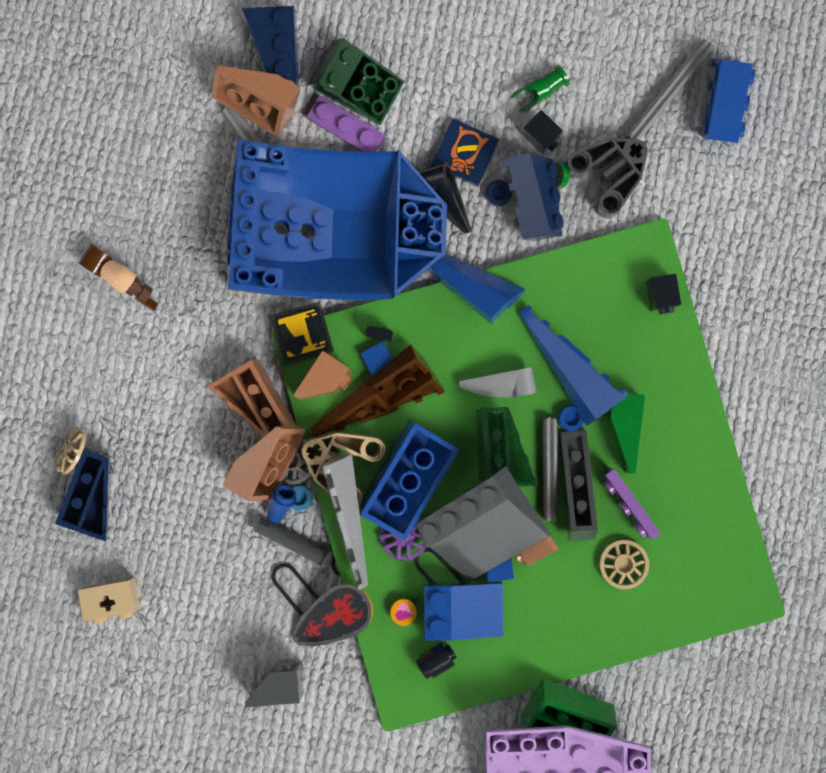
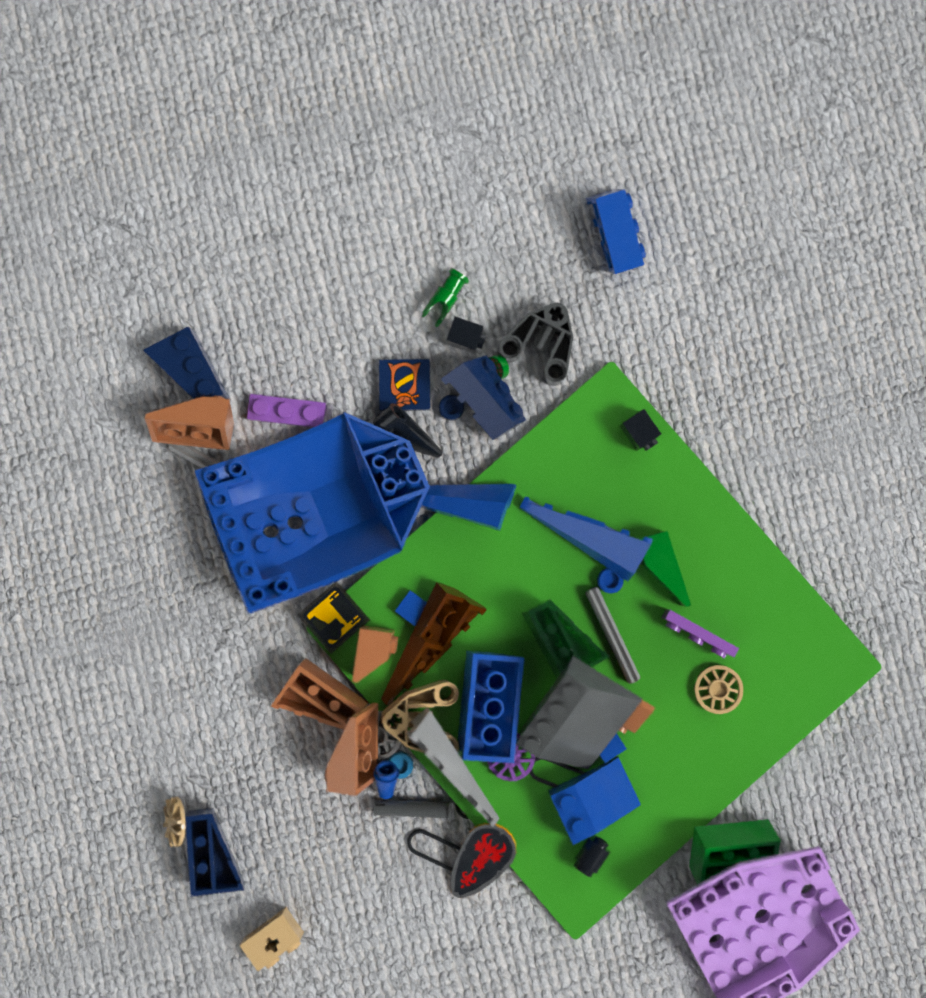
camera: 25 degrees left, 0 degrees up
piece [78,244,158,311] -> none
dark grey slope [245,658,304,707] -> none
dark green slope [308,38,405,125] -> none
black tile [366,326,394,343] -> none
light orange tile [390,598,417,626] -> none
light grey piece [459,367,537,398] -> none
dark grey slope [560,430,598,541] -> none
light grey axle [626,39,714,140] -> none

